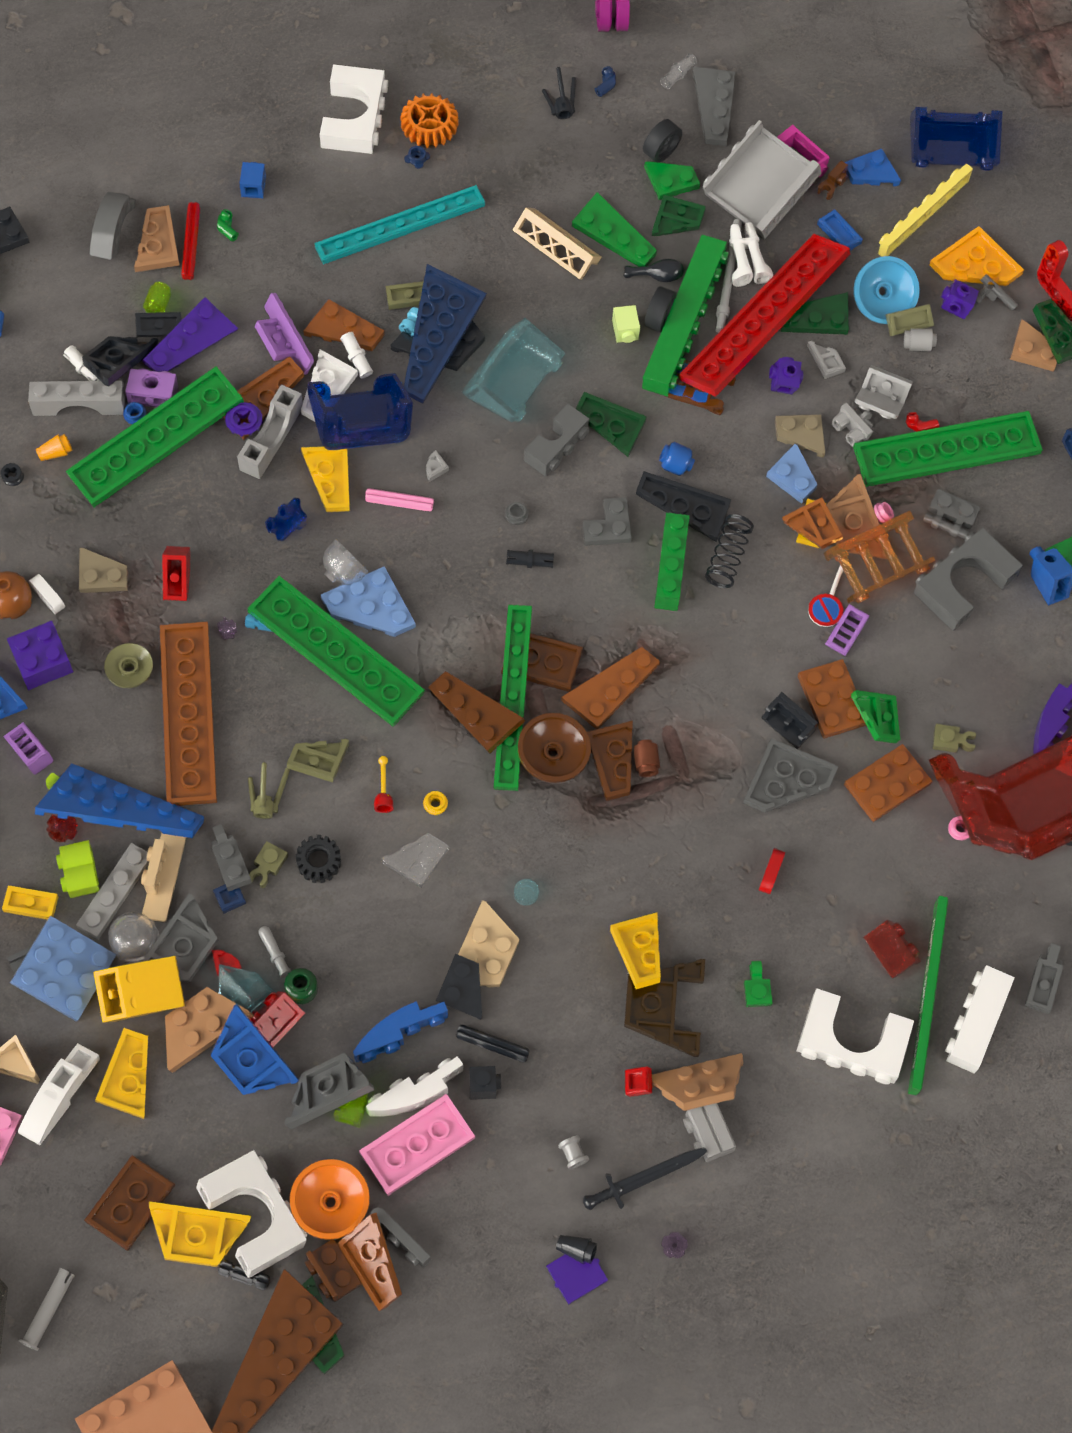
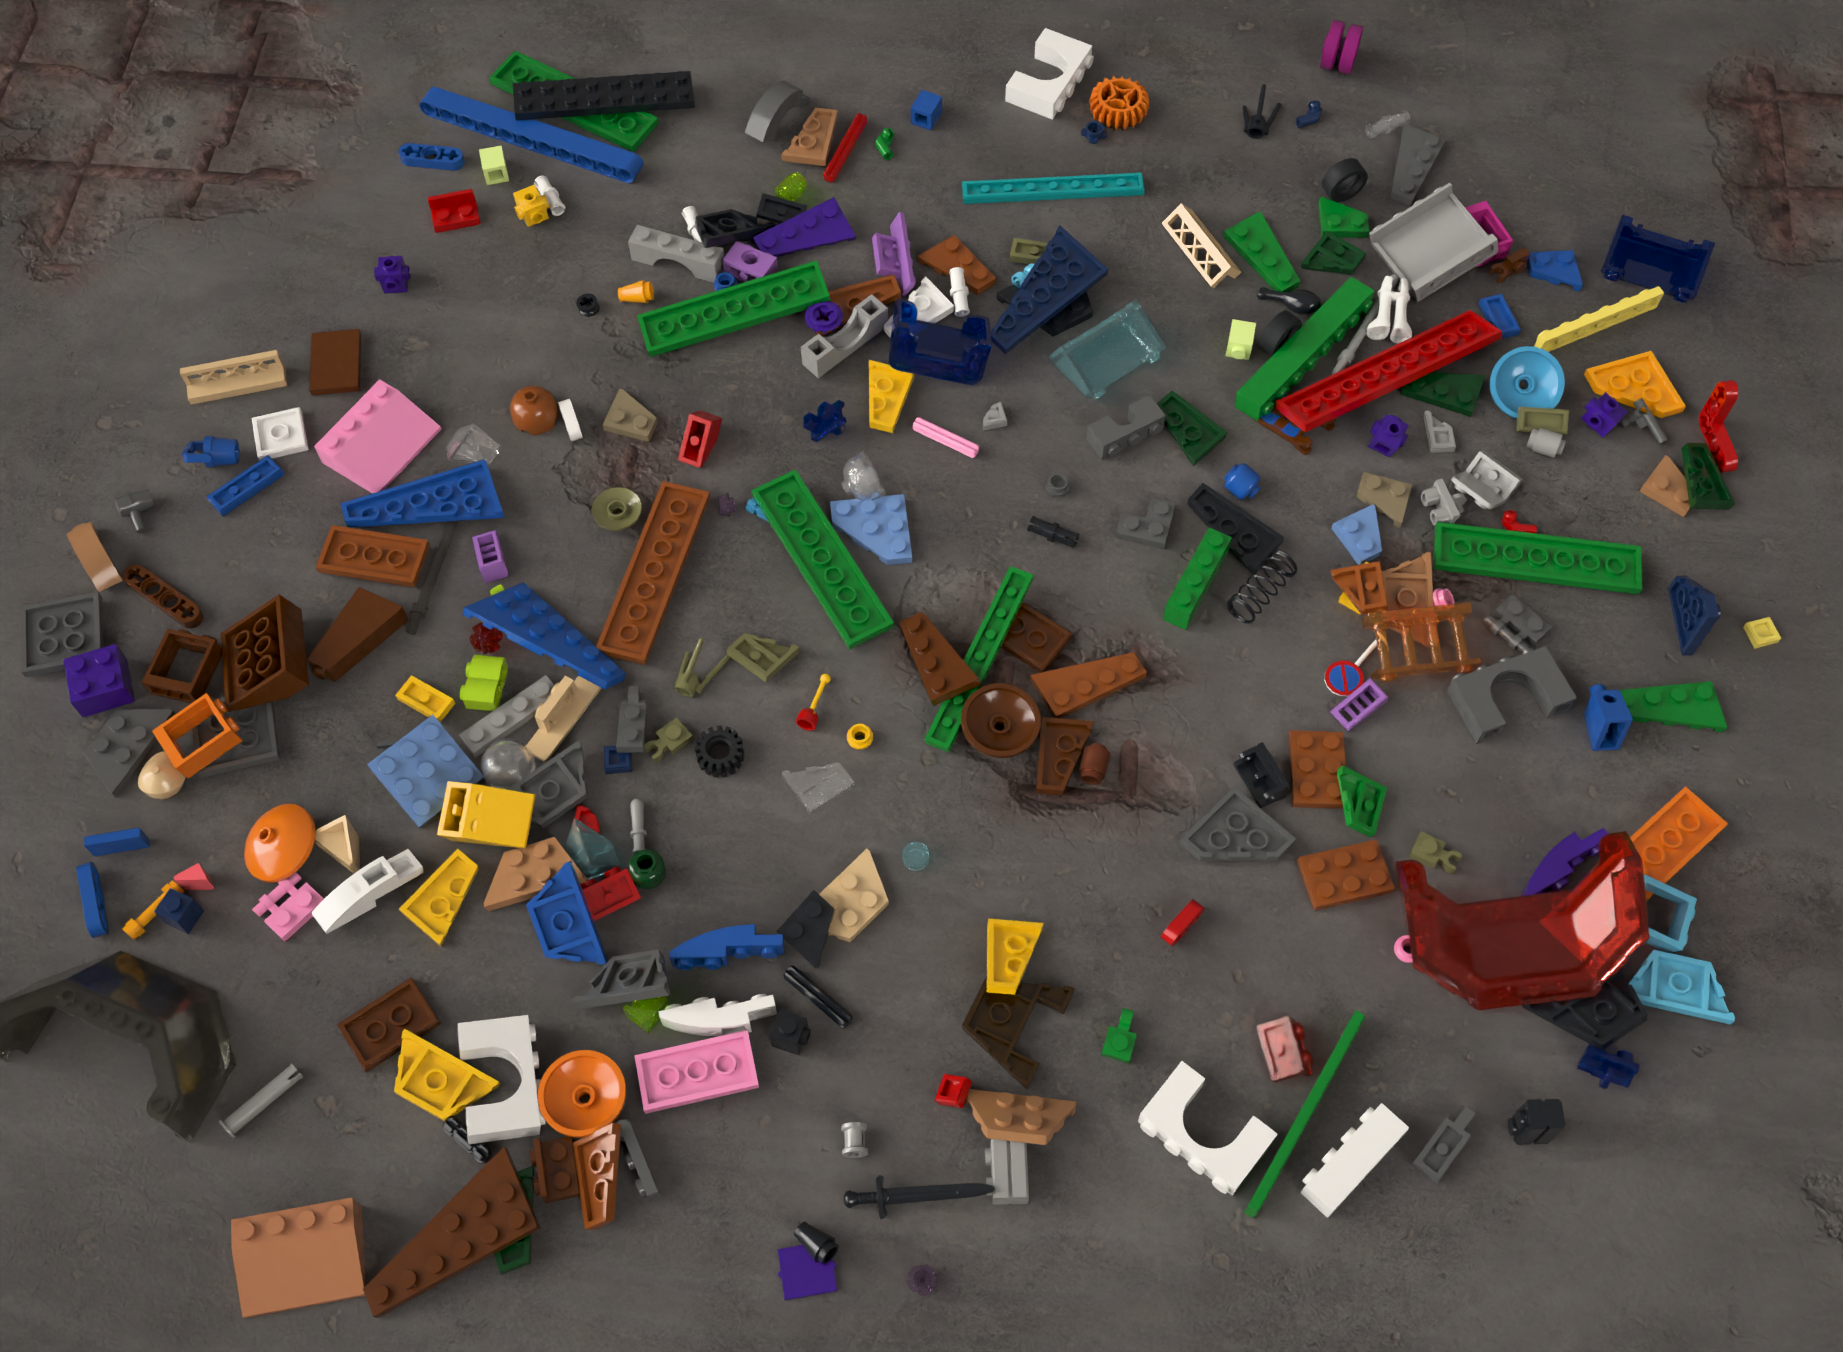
camera: 25 degrees right, 5 degrees down
dark purple brick [6,621,73,690] -> none

